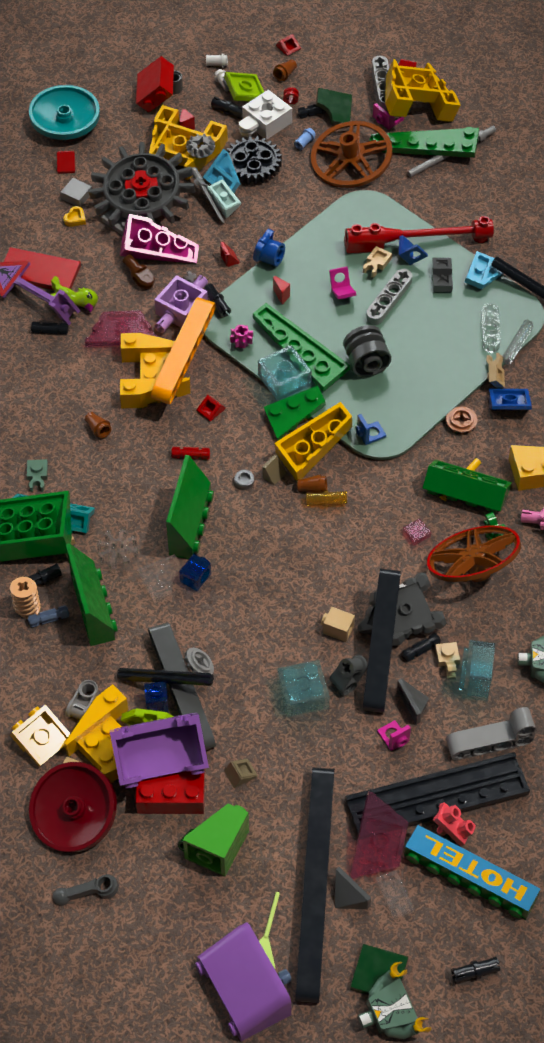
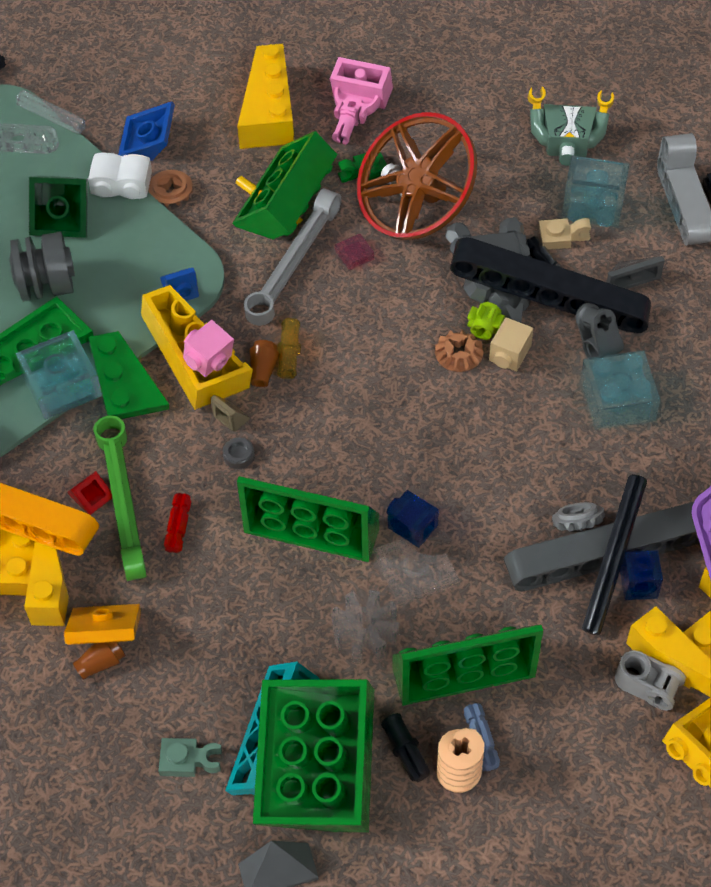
camera: 85 degrees left, 0 degrees up
lime tile [121,708,174,726] -> none
dark pink bracket [377,720,411,751] -> none
tan plate [486,353,505,389] -> none
none -> dark green slope [29,176,88,238]
none -> light orange plate [64,604,141,645]
none -> white brick [88,153,152,199]
none -> bright green piece [93,415,147,581]
none -> bright pink brick [183,320,234,377]
none -> light grey piece [244,188,341,326]
none -> nougat gear [435,329,484,372]
none -> lime gear [467,302,505,340]

